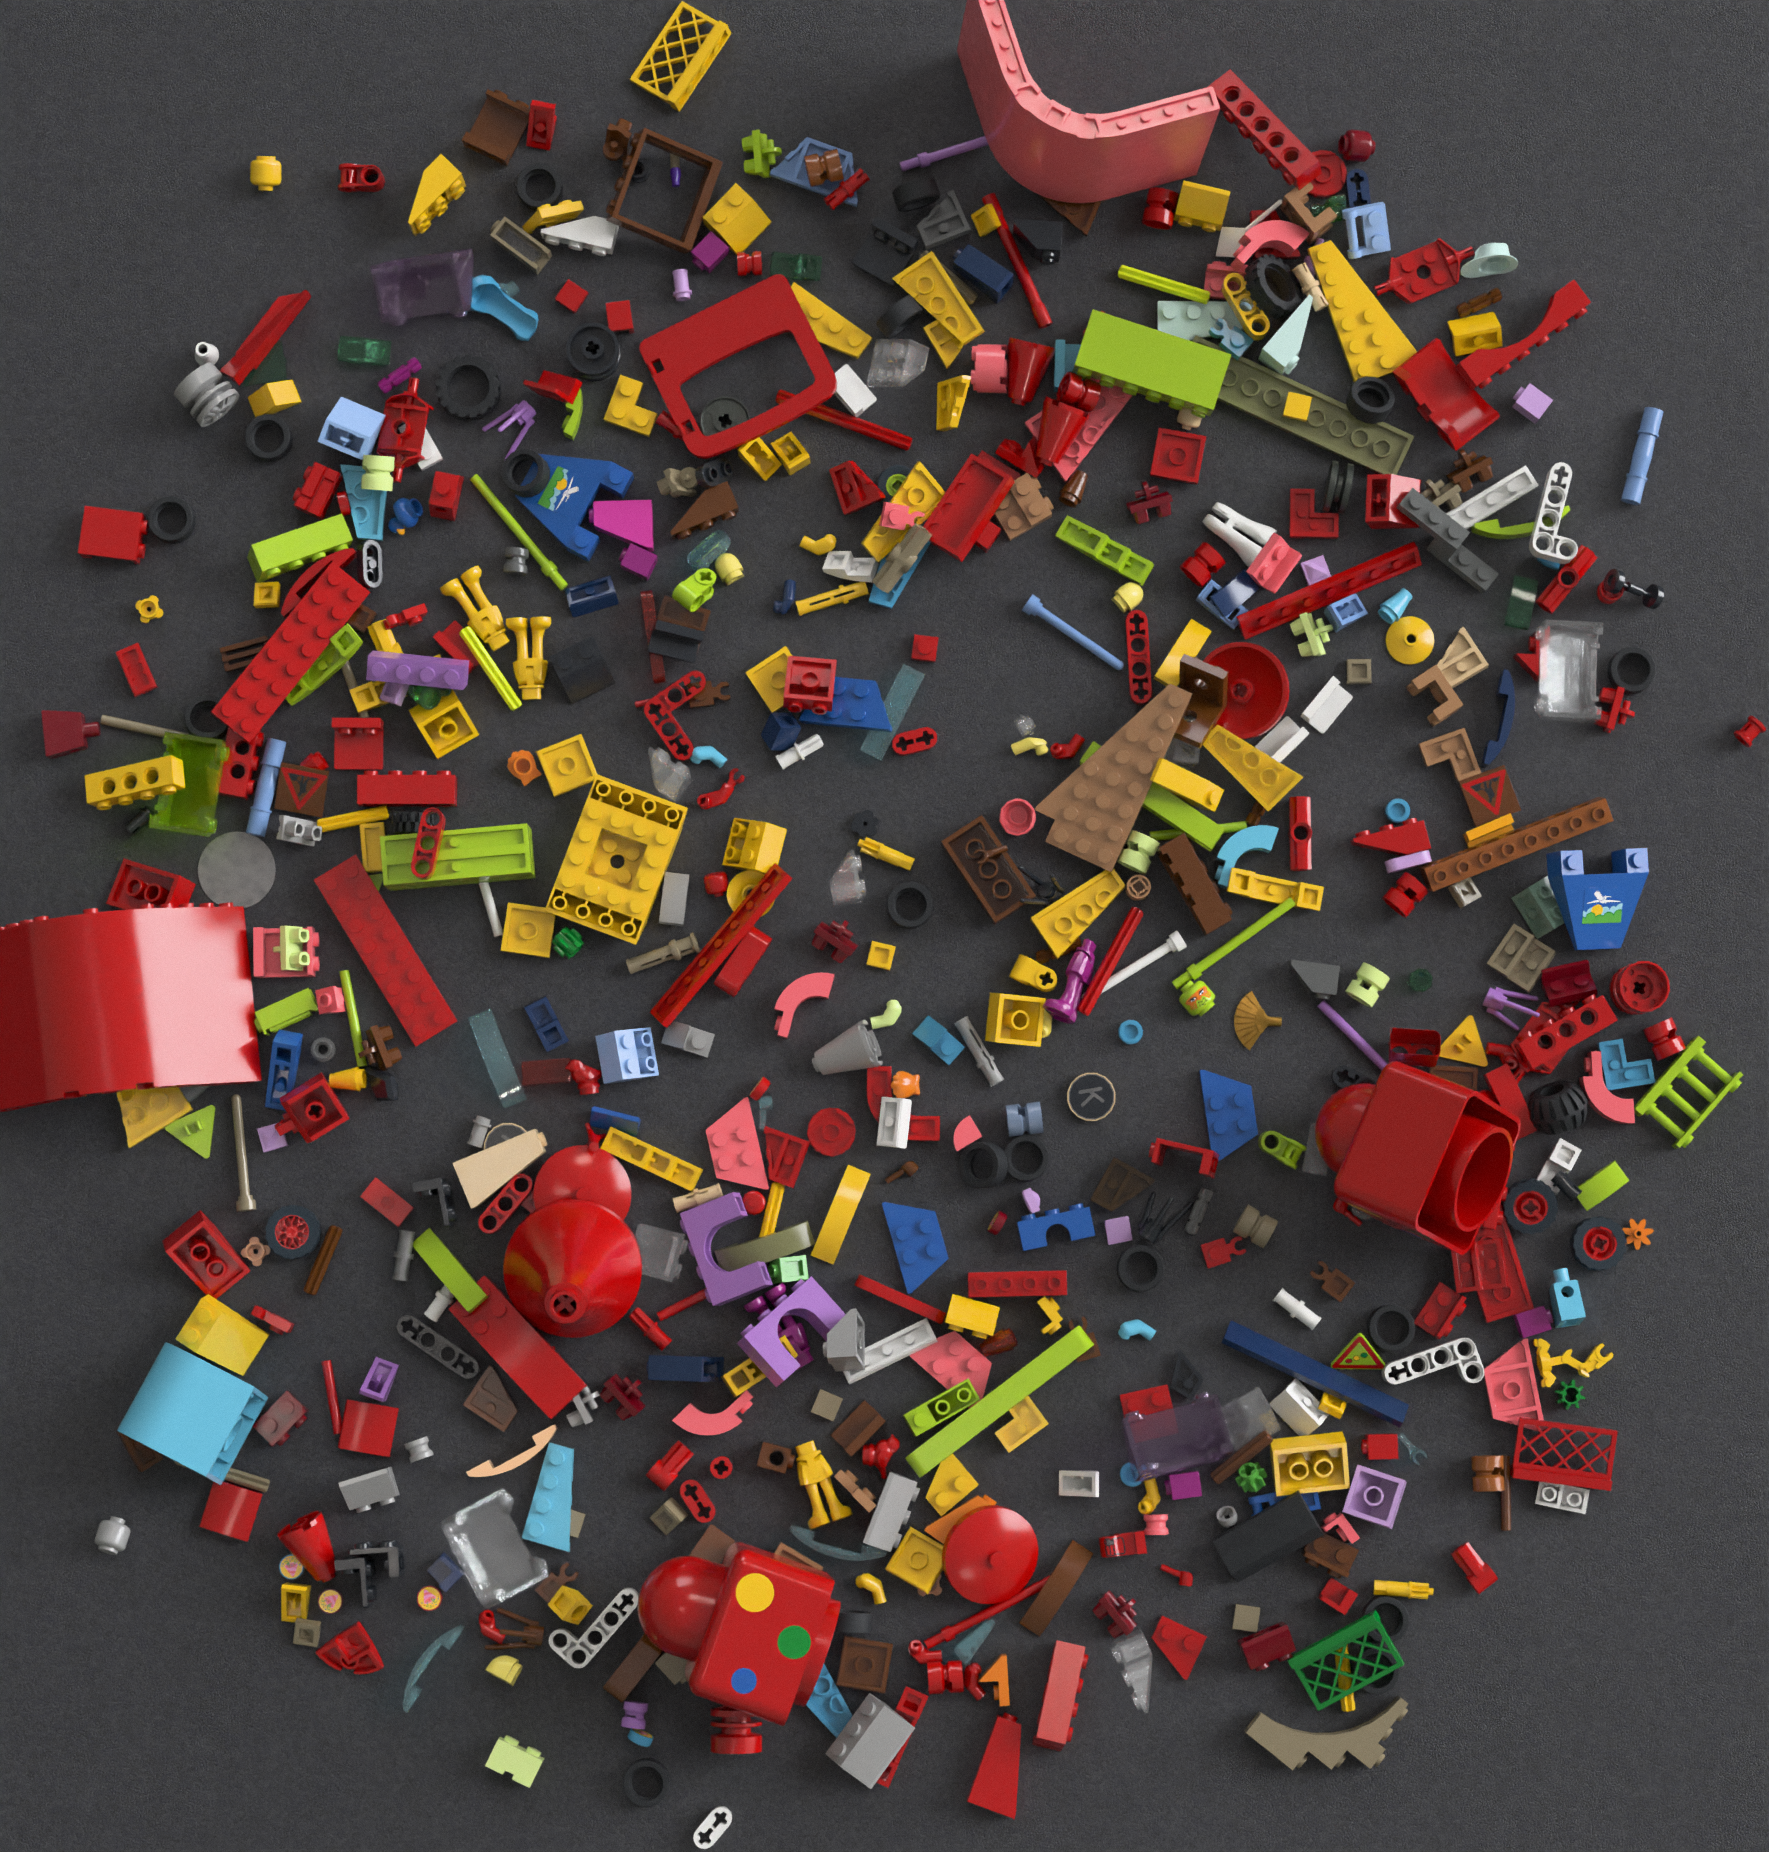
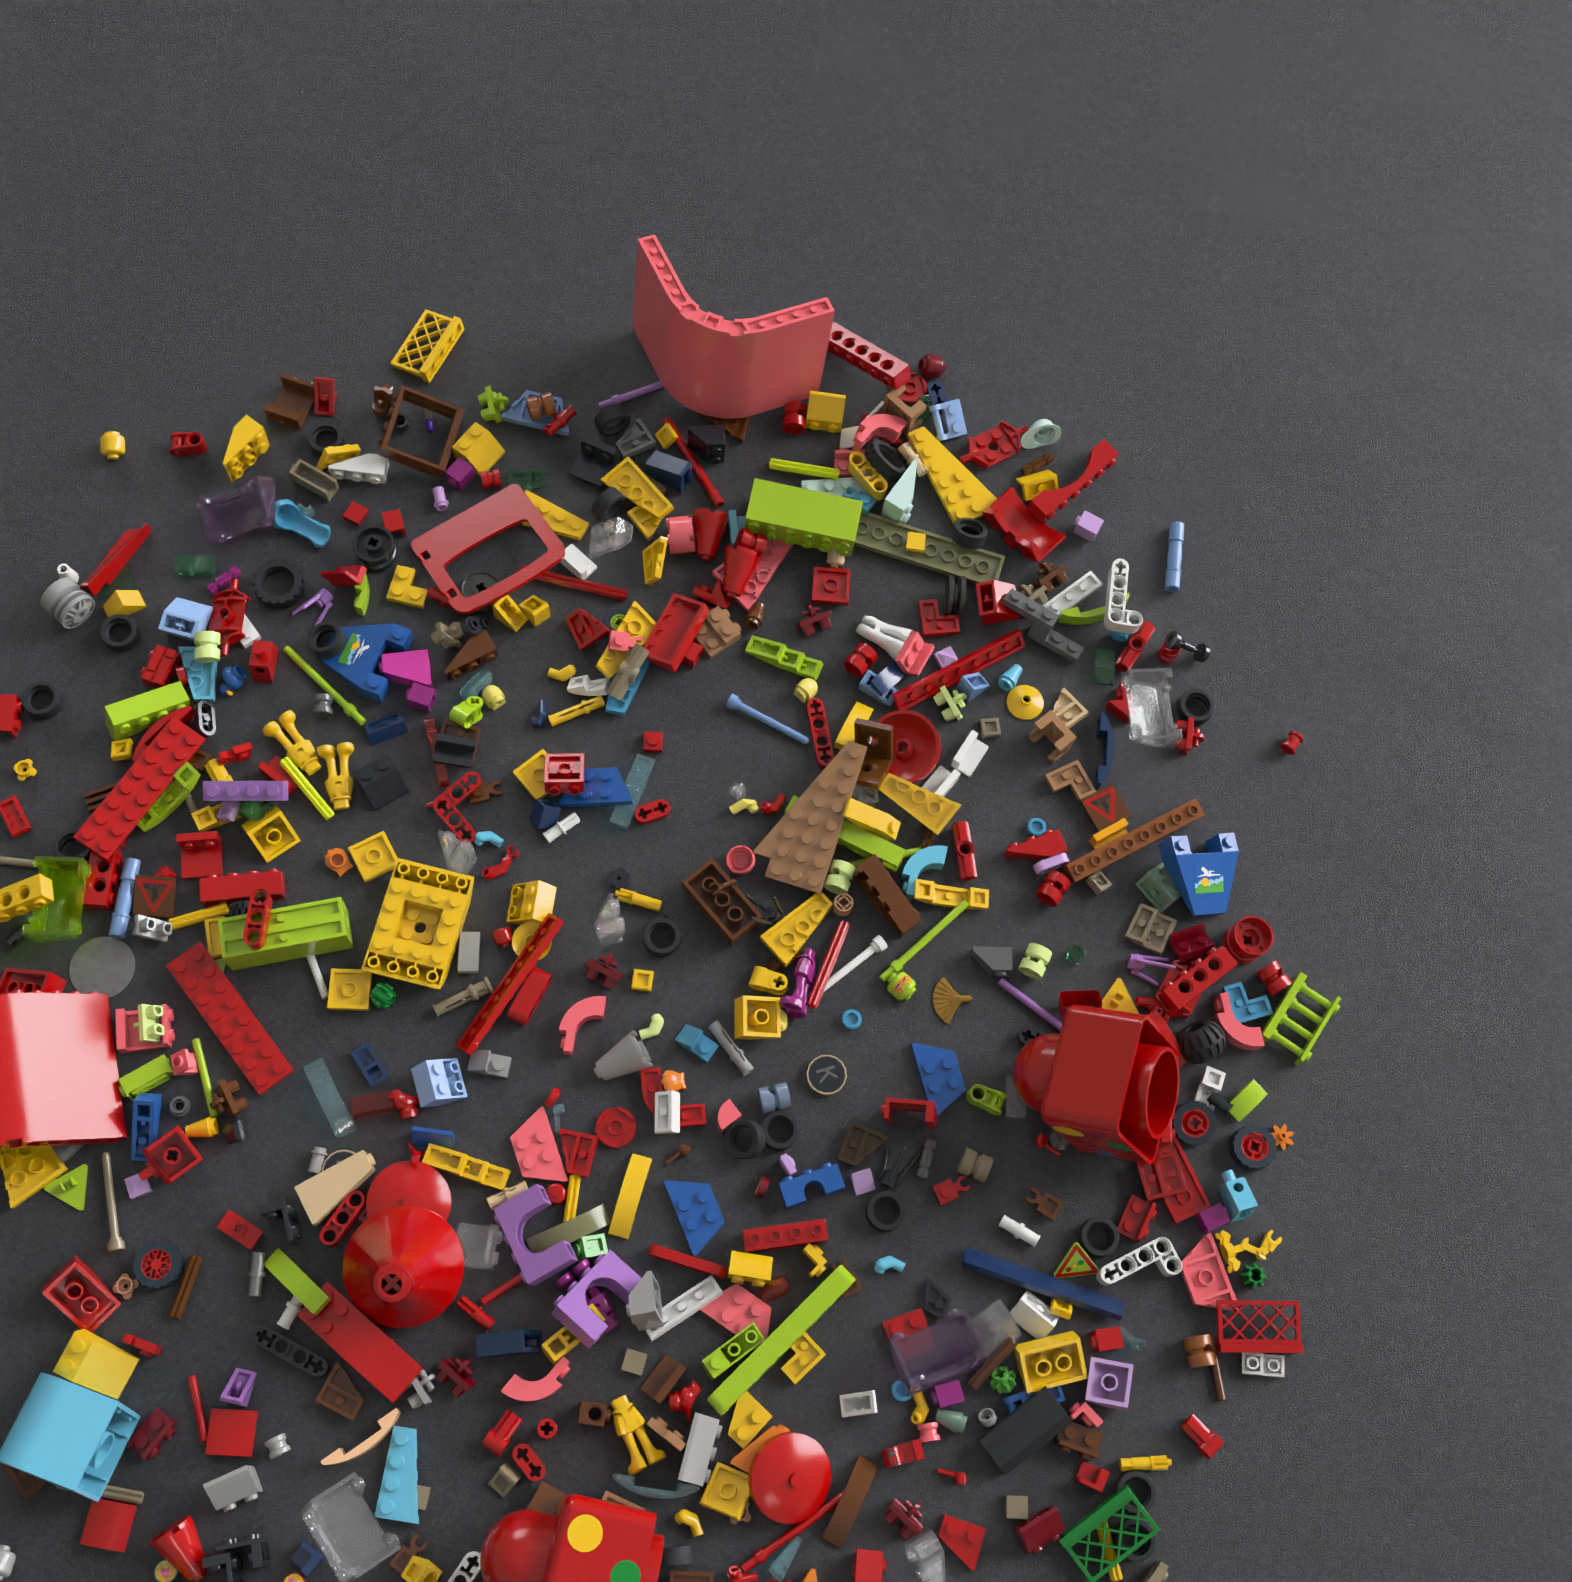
camera: 15 degrees left, 15 degrees down
none -> sand green cone [935,1409,968,1434]

